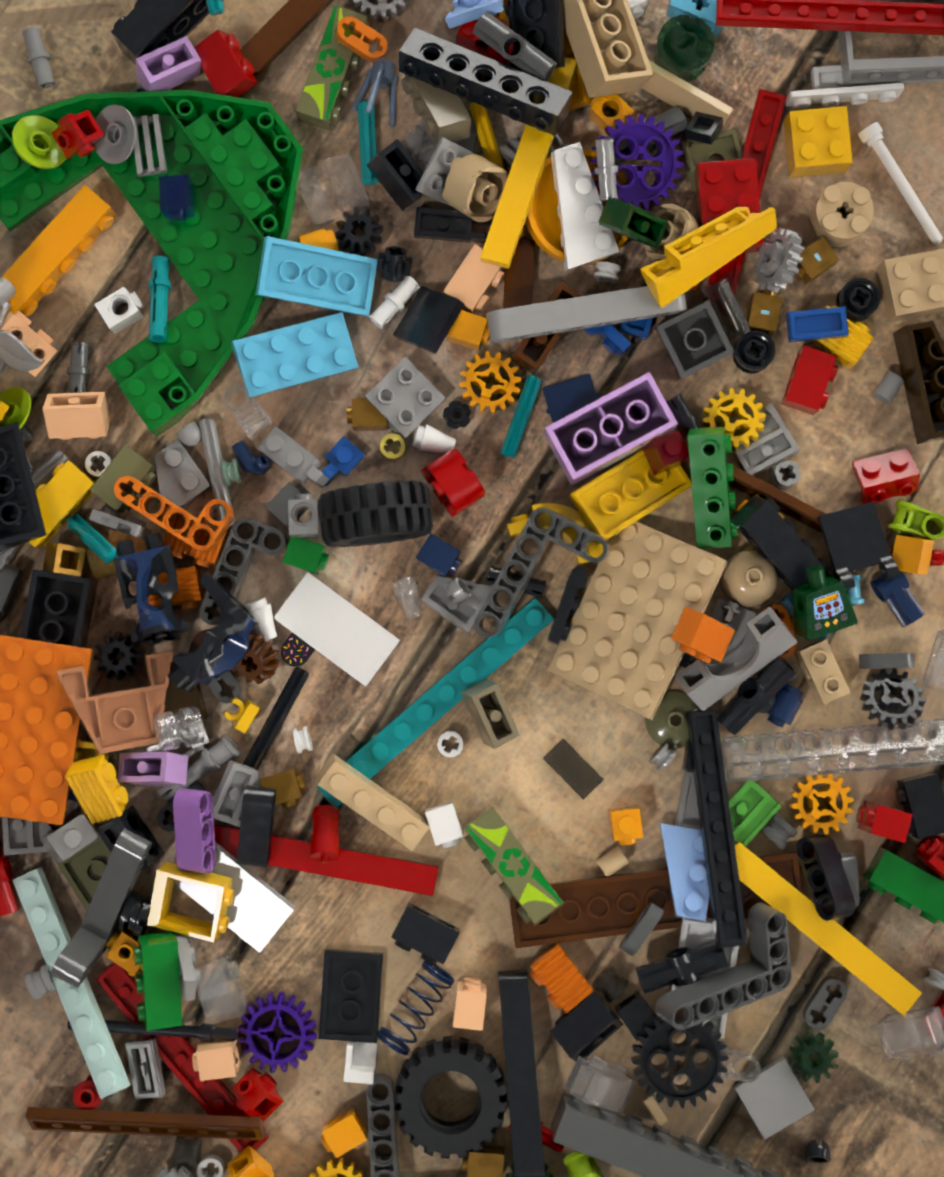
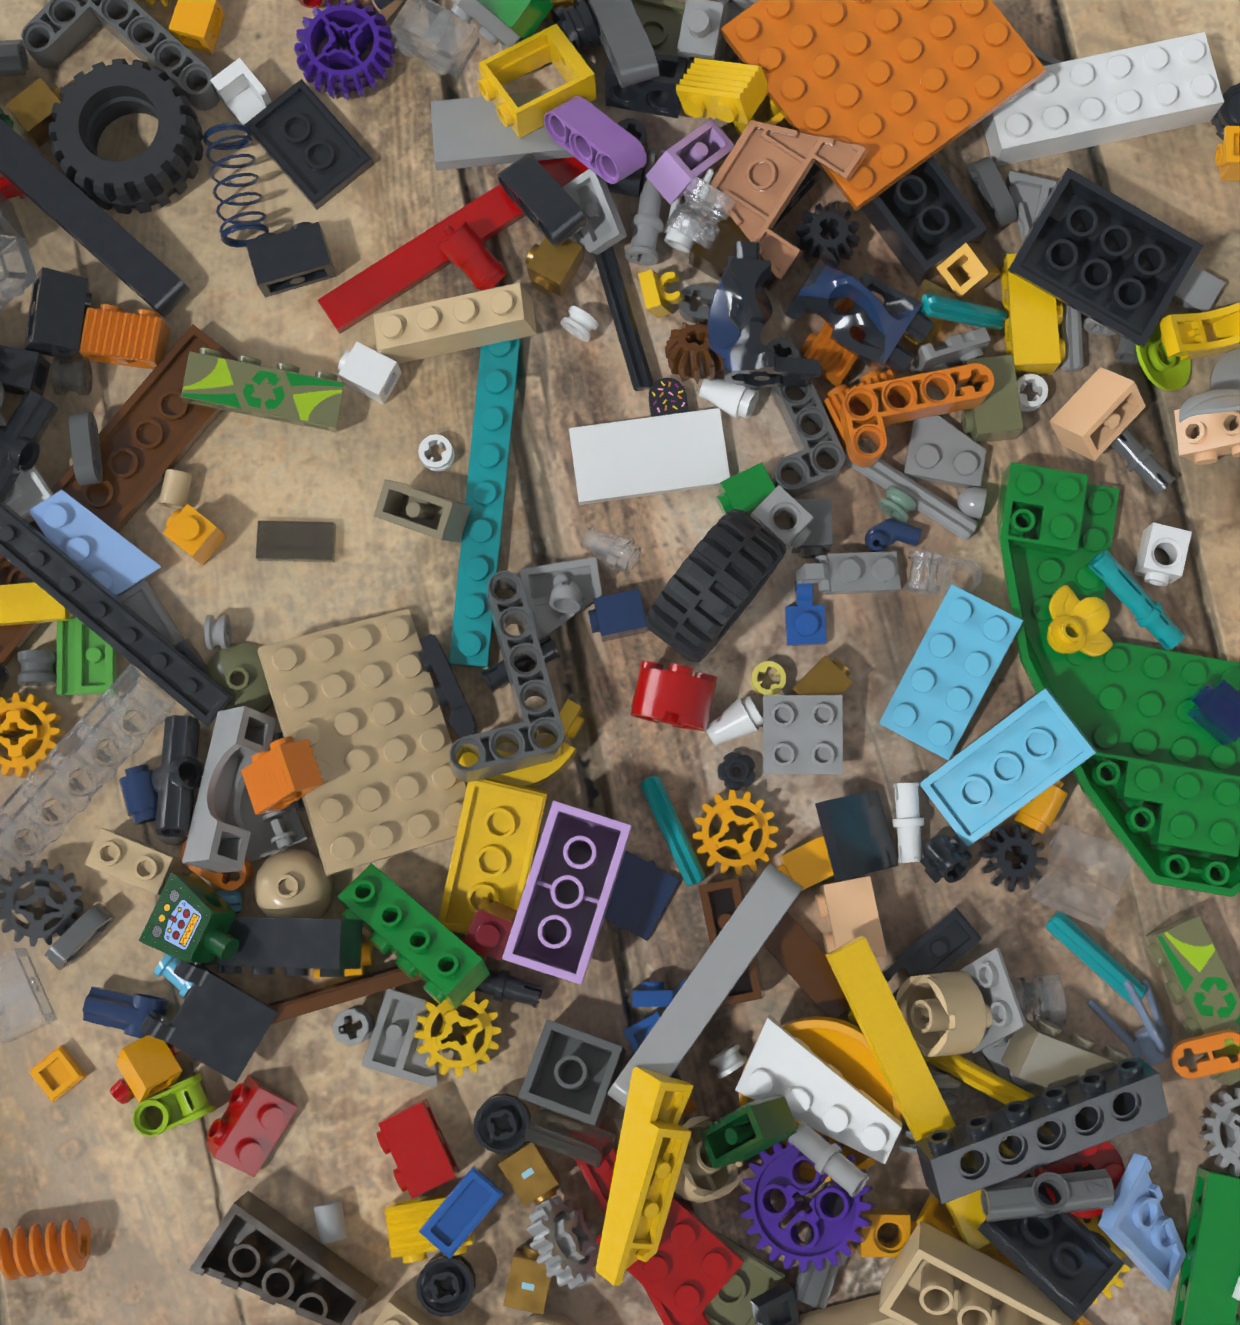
camera: 140 degrees right, 5 degrees down
black brick [366,139,424,211] -> none
light nougat brick [453,977,487,1031] -> none
none -> yellow plate [1047,585,1113,657]

